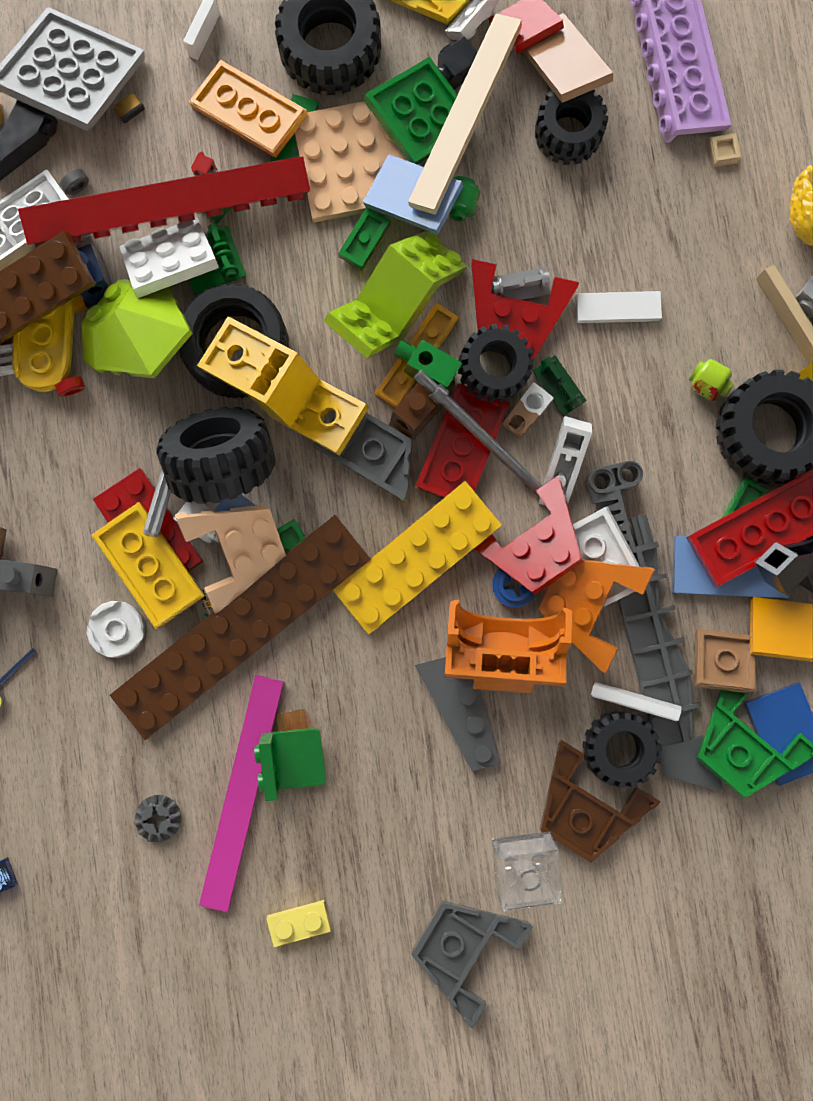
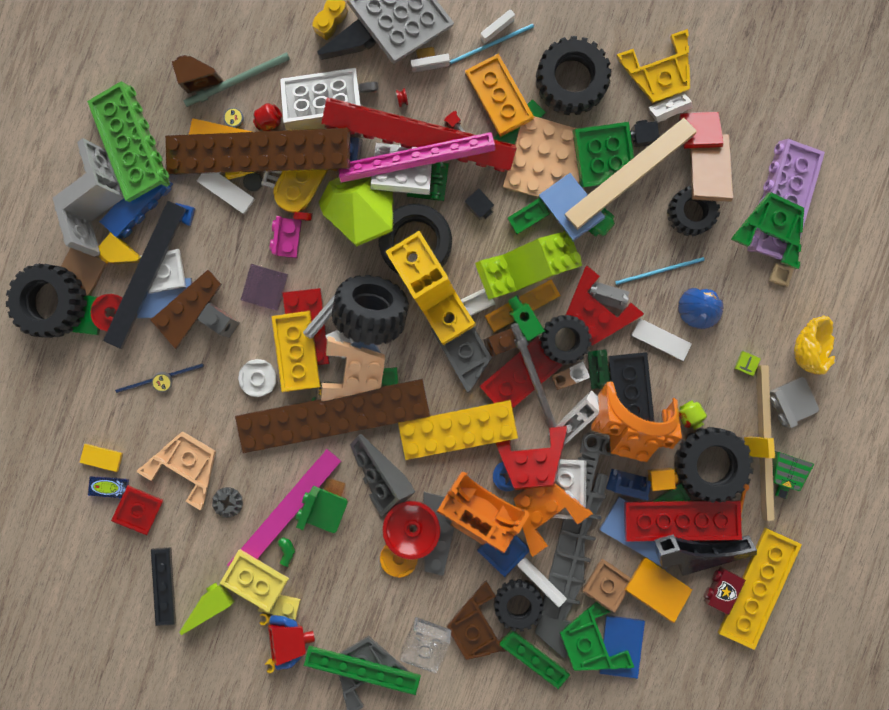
camera: 25 degrees right, 5 degrees up
none -> red tile [111,485,163,536]
none -> light nougat wing [137,432,216,510]
none -> black tile [151,547,176,626]
none -> lime slope [179,582,235,635]
none -> light yellow tile [220,549,289,613]
none -> clear purple tile [240,264,288,311]
none -> red torso [259,613,315,673]
none -> dark pink bracket [269,216,302,258]
none -> green arm [278,537,295,567]
none -> green tile [304,645,421,695]
none -> dark pink tile [339,132,495,182]
none -> dark grey wedge [350,434,415,517]
none -> light orange tile [380,545,418,578]
none -> red dish [383,501,441,560]
none -> red bush [396,88,409,107]
none -> white tile [411,53,450,72]
none -> medium azure piece [450,24,534,64]
none -> white tile [461,289,495,316]
none -> black brick [464,188,494,220]
none -> blue tile [477,535,530,577]
none -> green tile [499,630,570,689]
none -> orange piece [591,382,682,462]
none -> dark blue hinge [606,468,651,501]
none -> black plate [608,352,655,423]
none -> medium azure piece [615,257,705,285]
none -> light orange brick [648,468,678,491]
none -> blue hair [678,288,724,329]
none -> green wing [731,192,804,269]
none -> lime tile [734,351,761,376]

